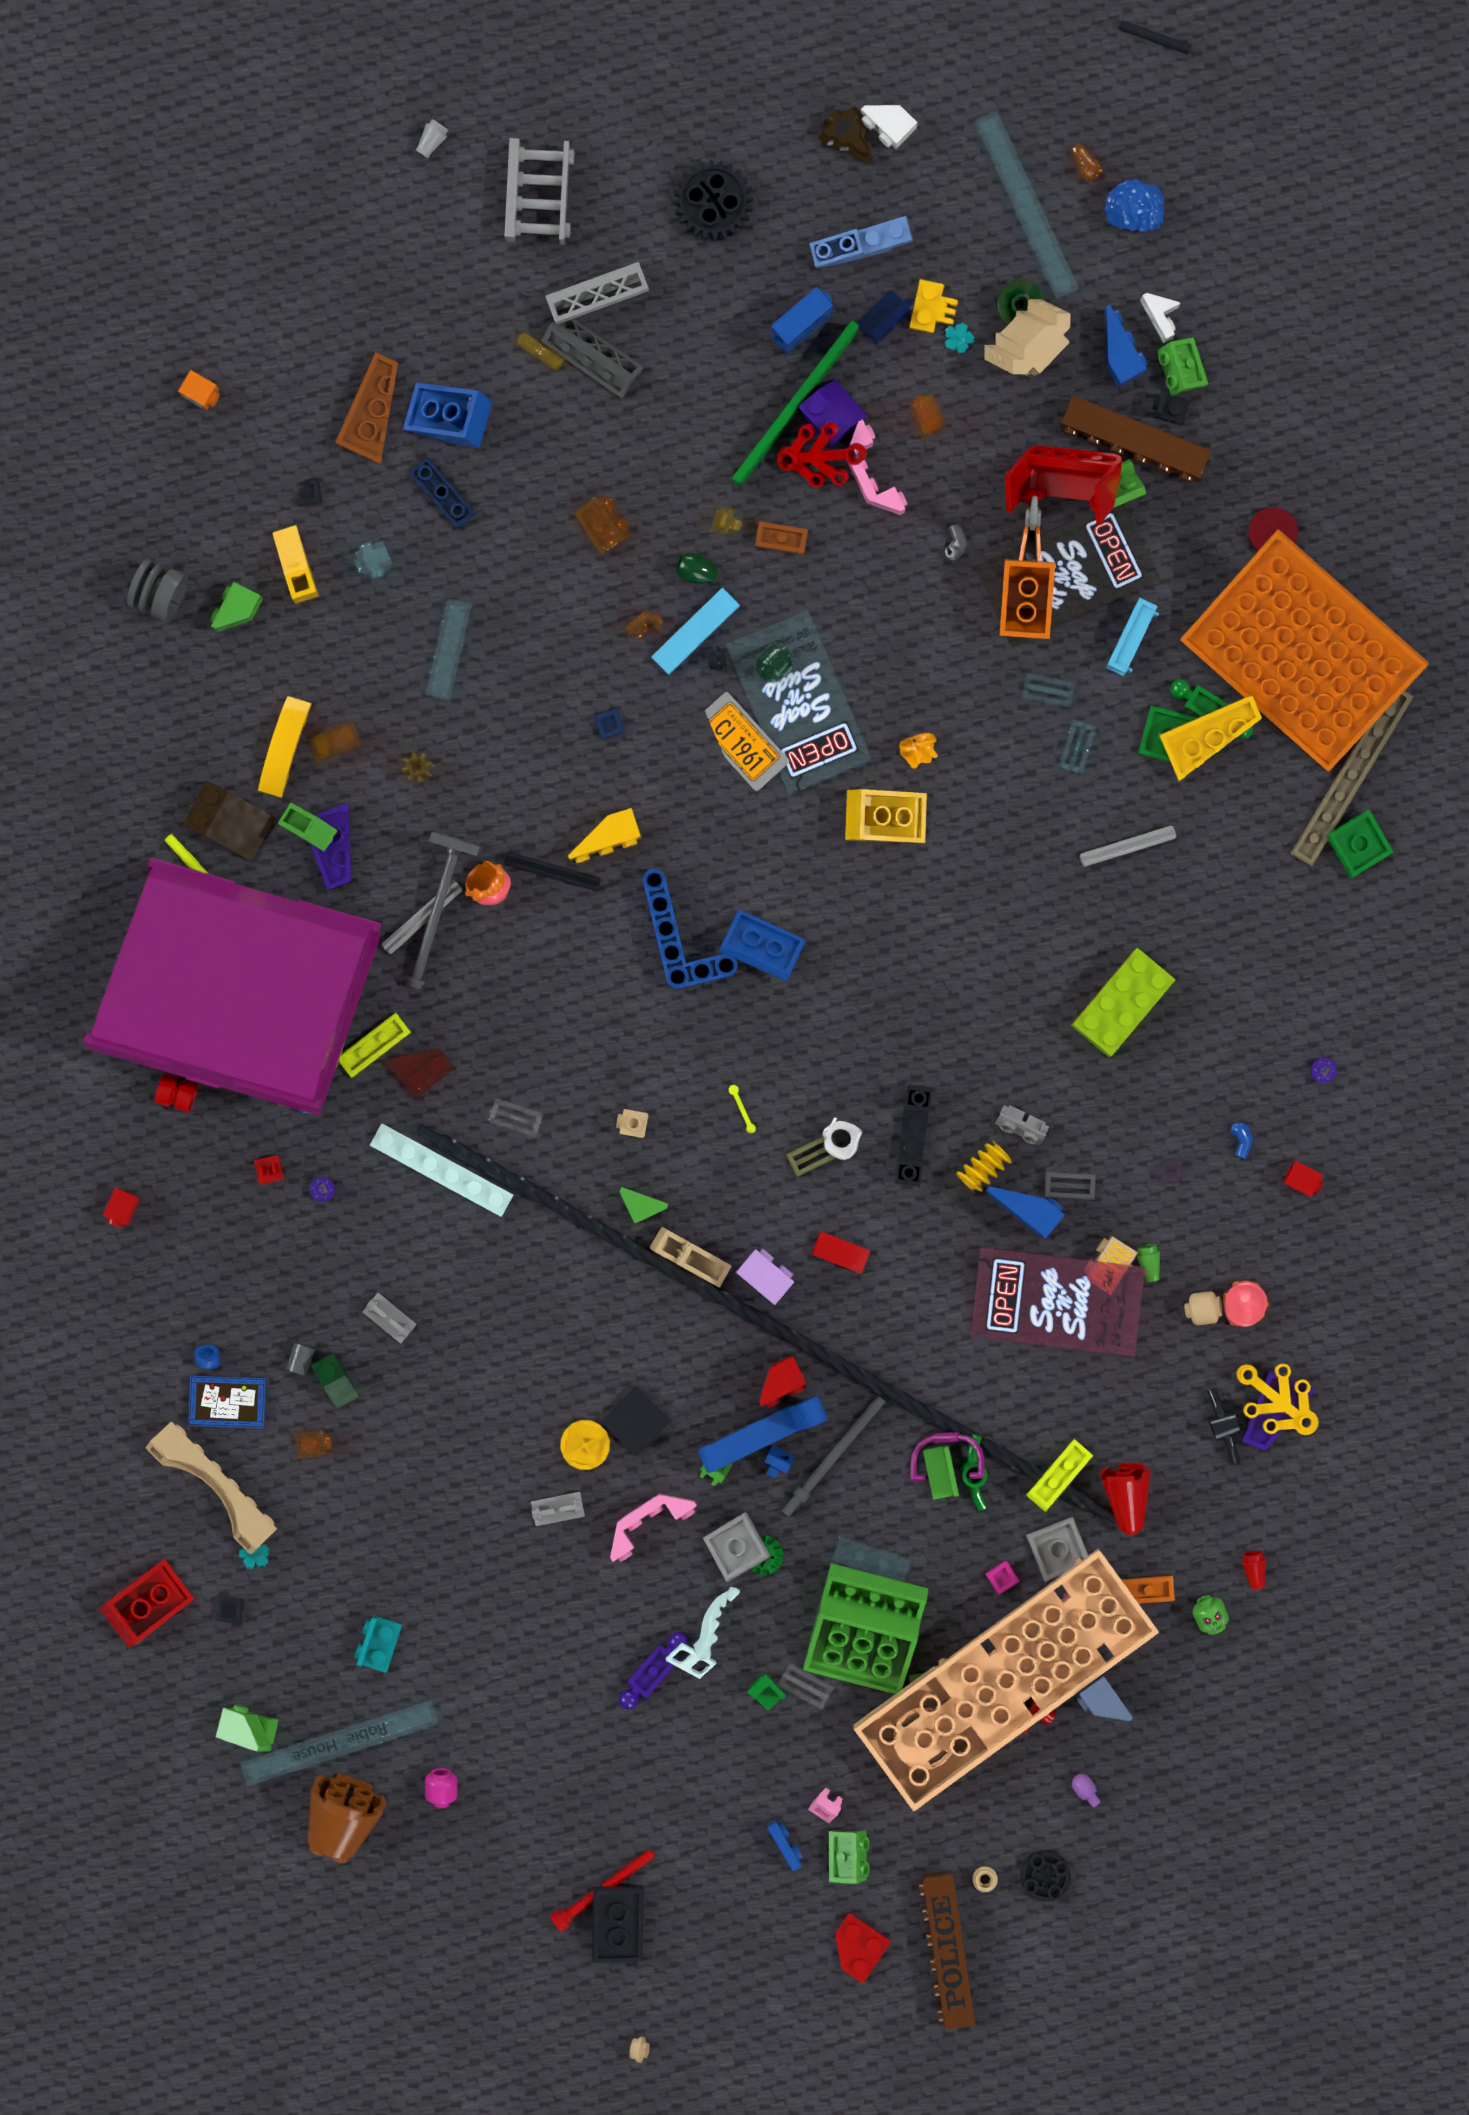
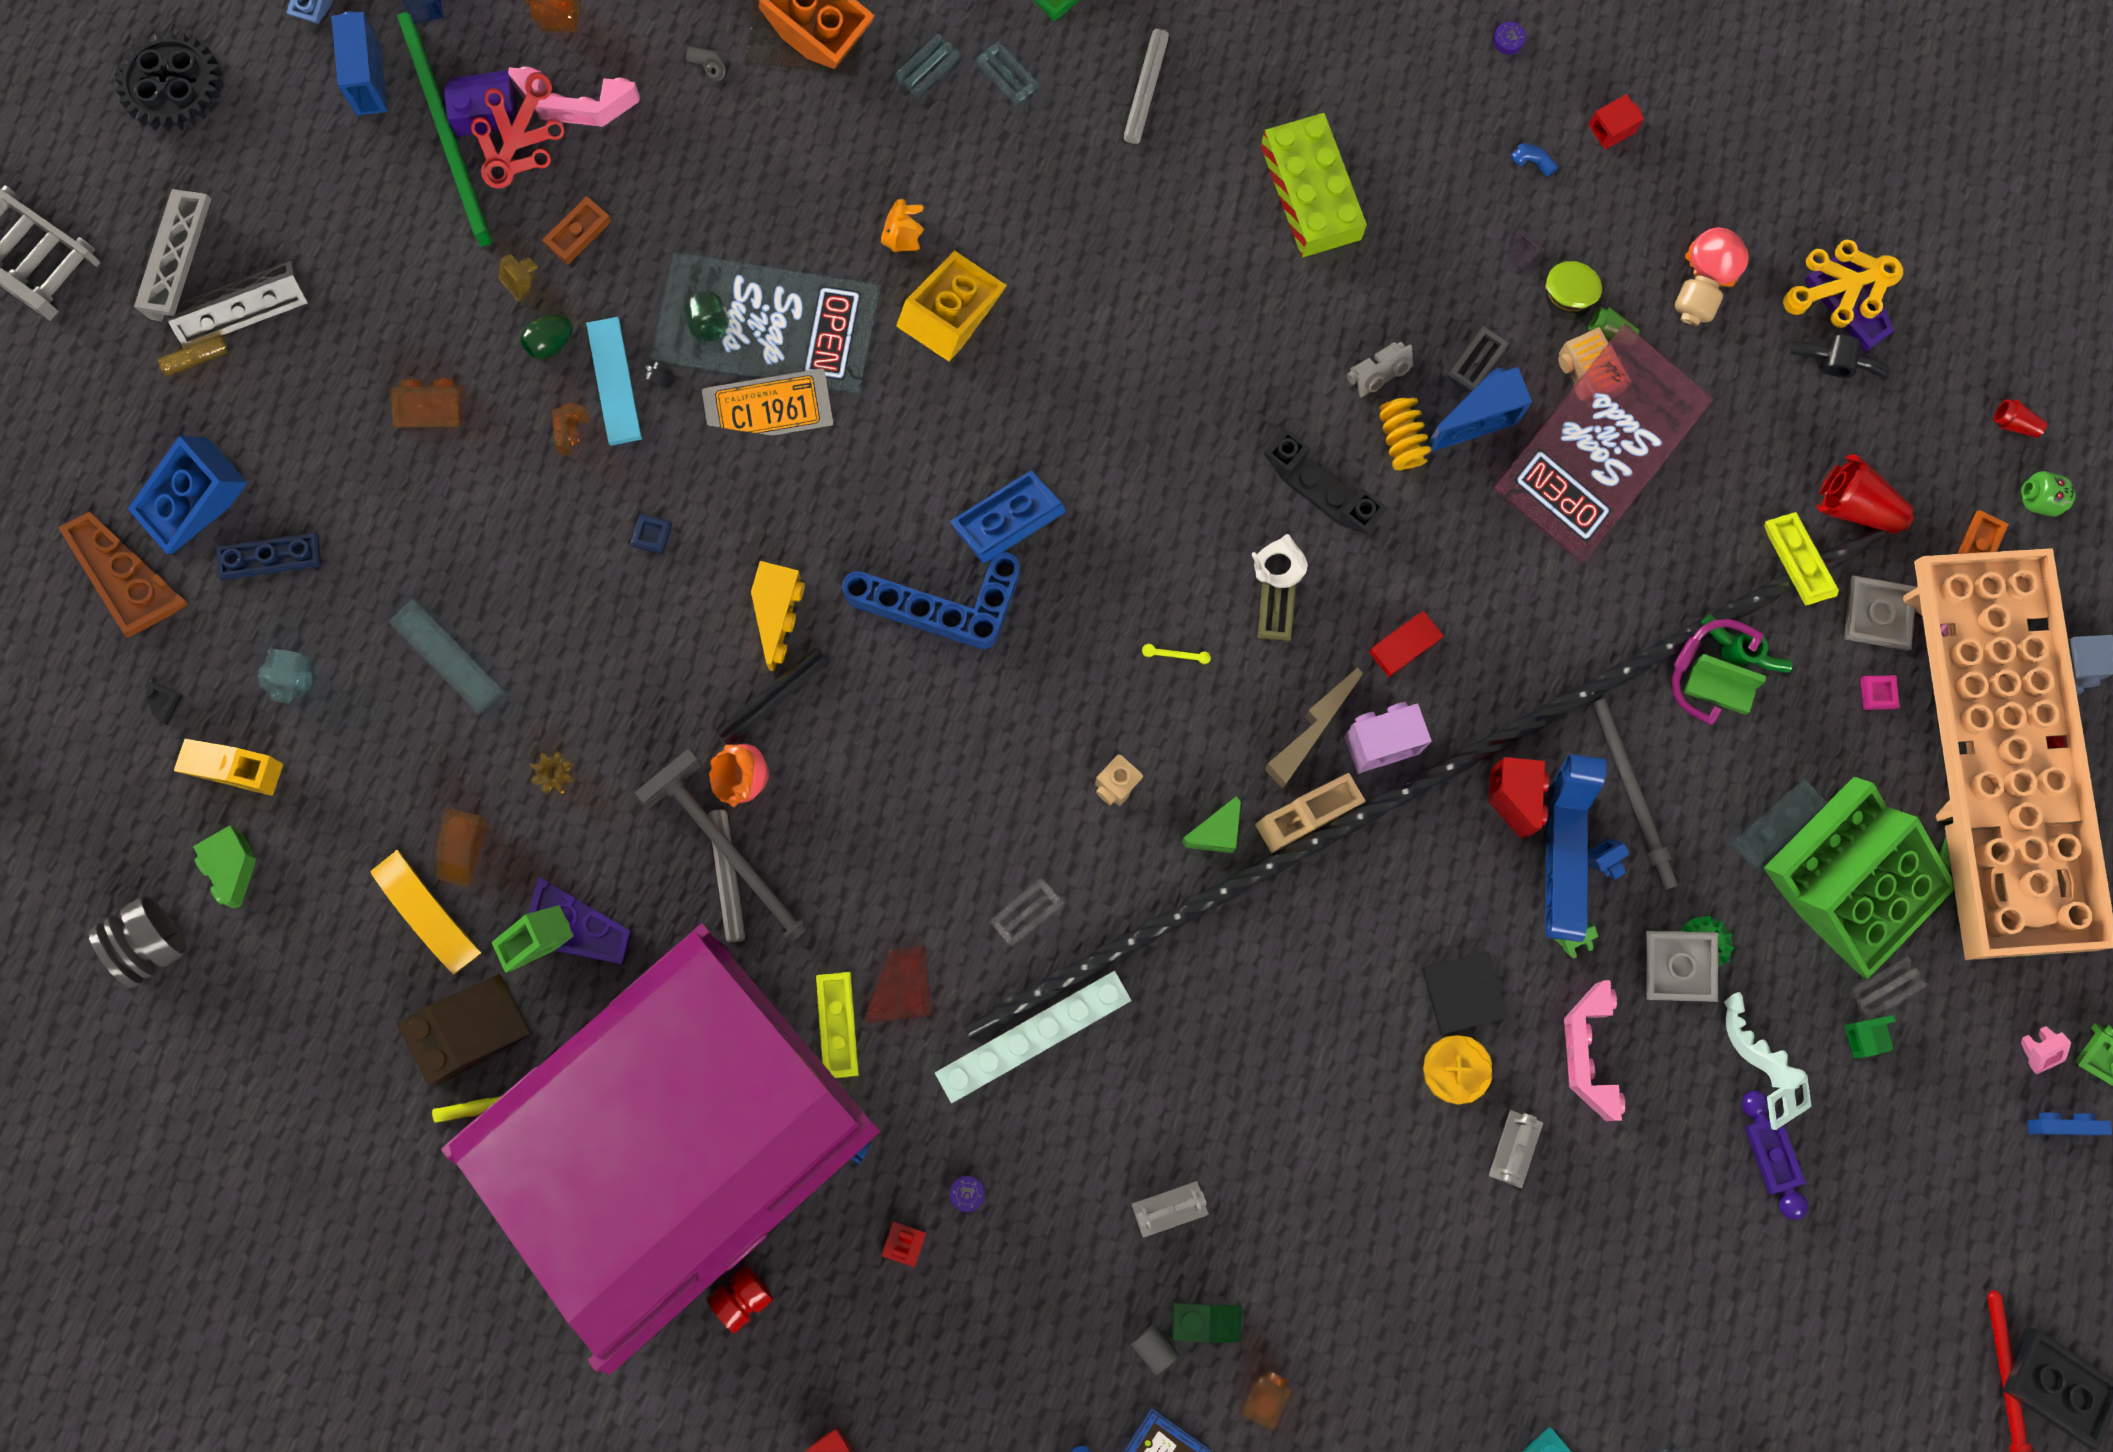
camera: 60 degrees left, 10 degrees down
none -> dark tan slope [1265,667,1363,789]
none -> lime piece [1545,261,1602,320]

